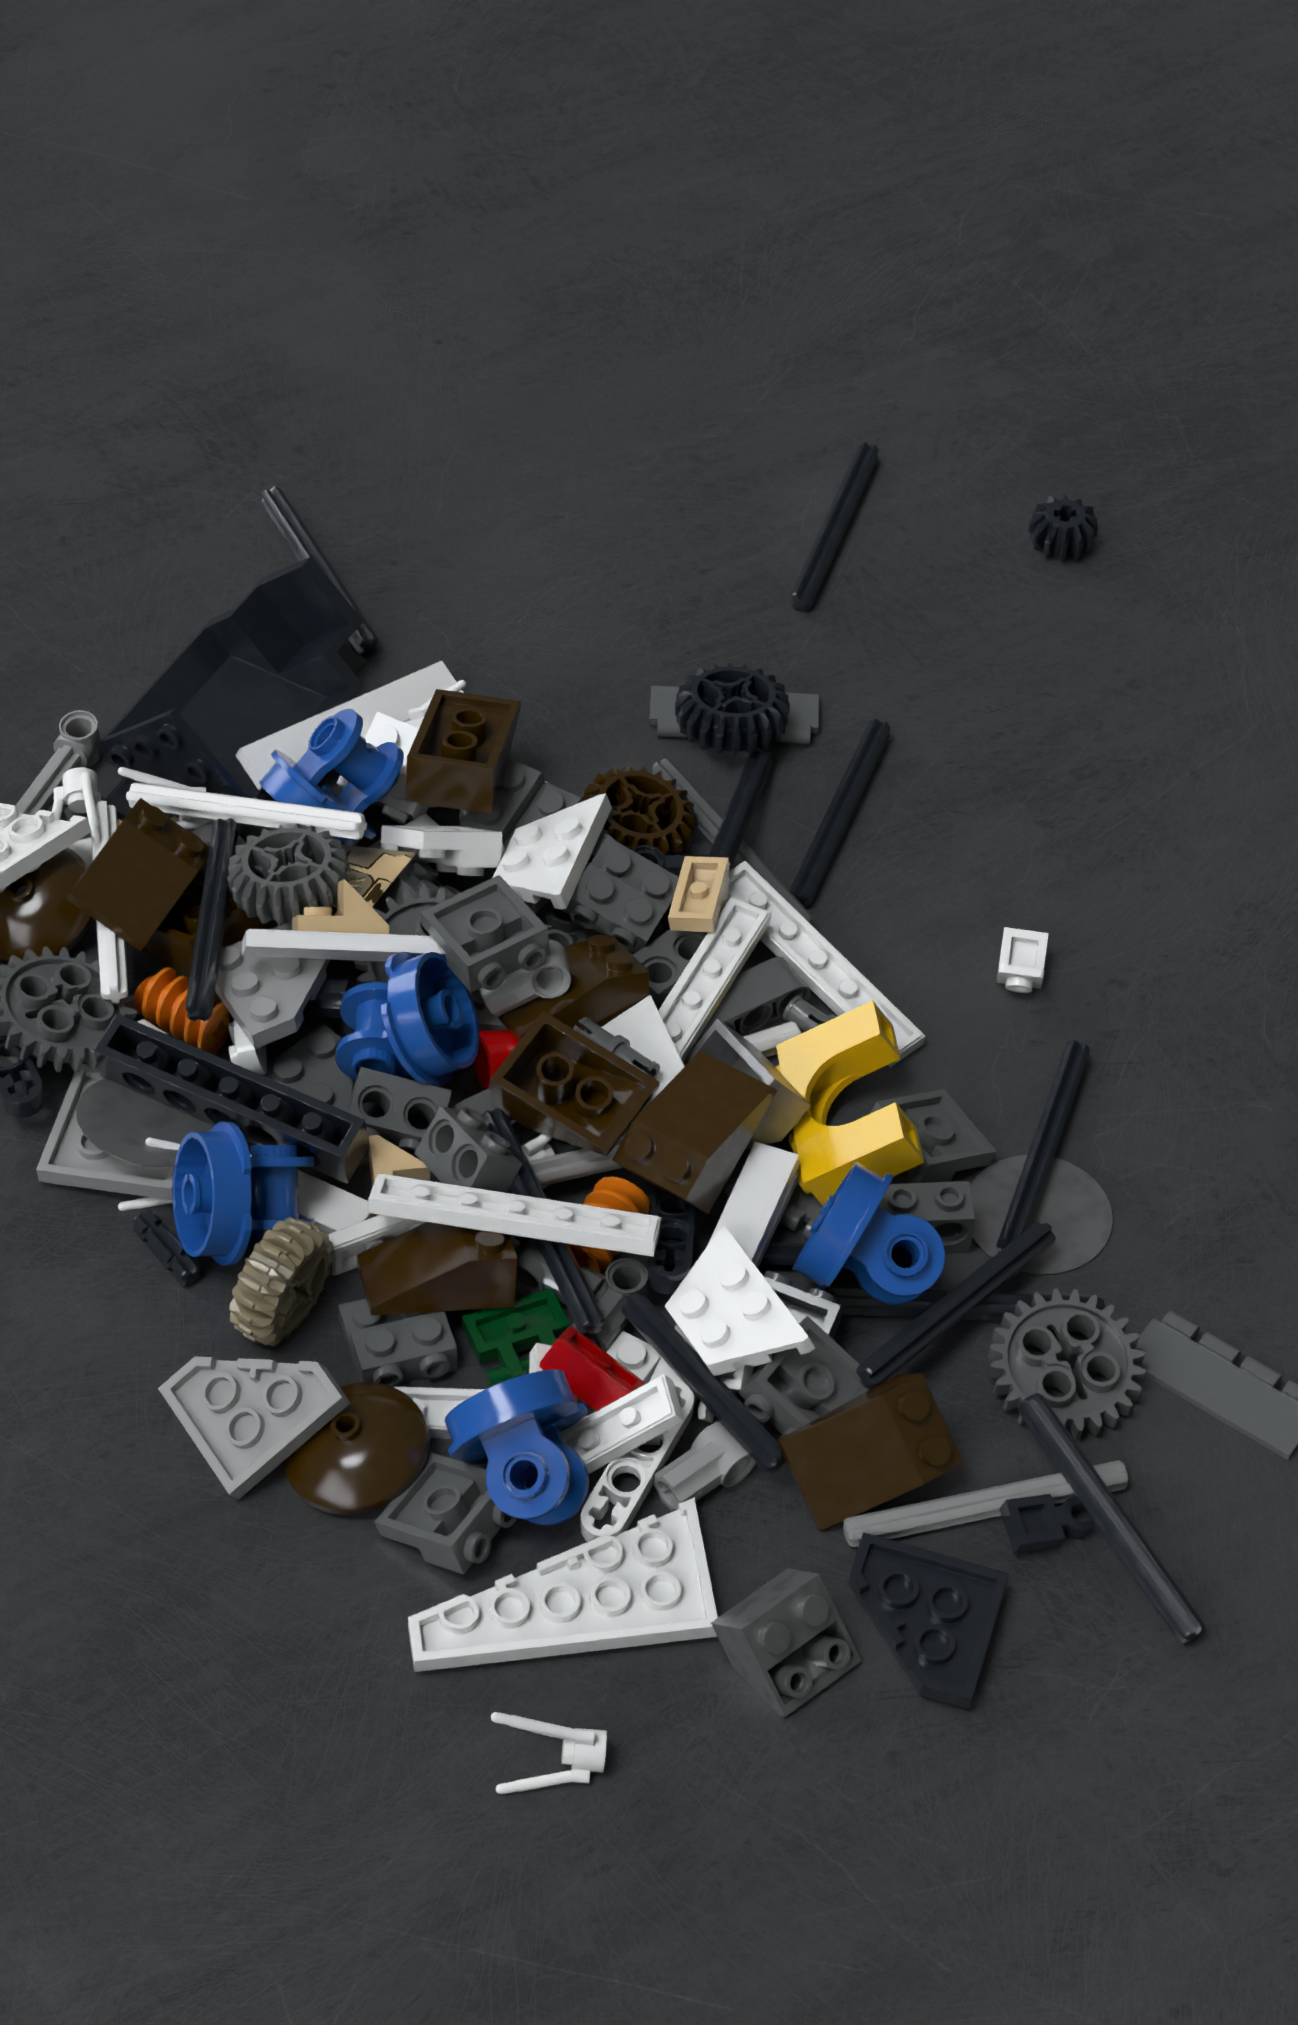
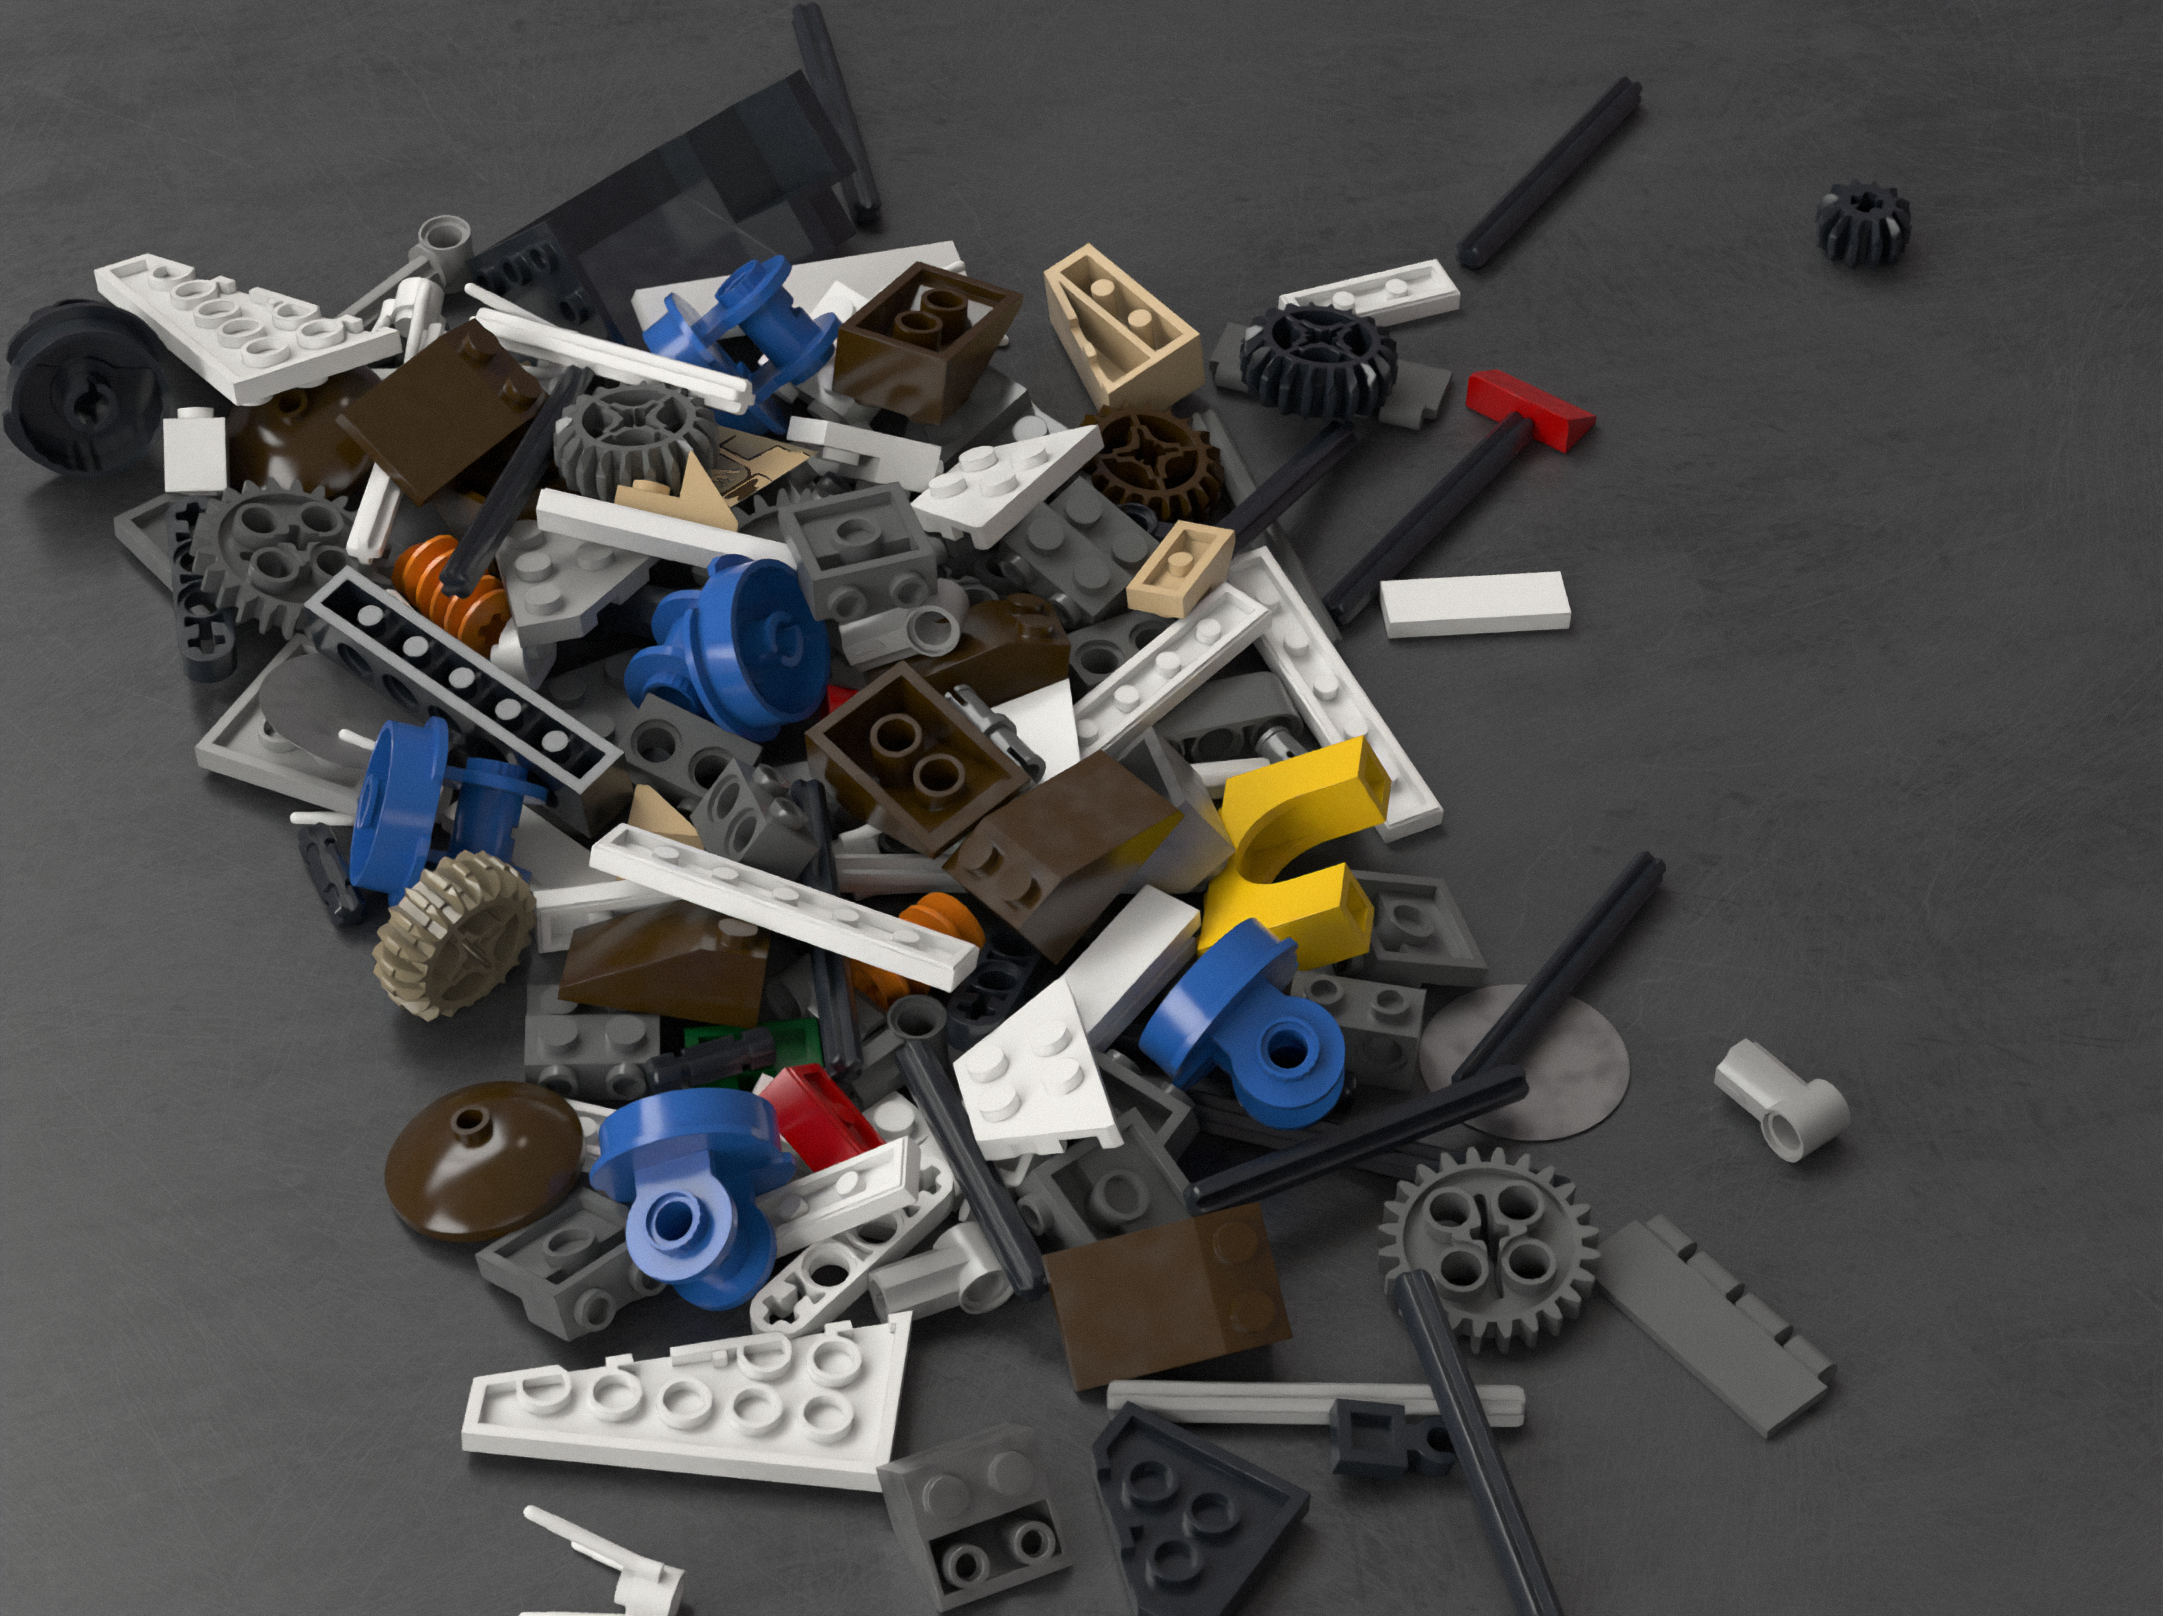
camera: 15 degrees right, 5 degrees down
light grey plate [158,1356,350,1500] -> none
white bracket [996,927,1049,993] -> none
none -> black axle [646,1026,777,1095]
none -> tan wedge [1043,243,1206,412]
none -> white tile [1278,259,1461,327]
none -> white tile [1379,571,1571,638]
none -> red slope [1465,369,1597,453]
none -> light grey piece [1714,1038,1850,1163]

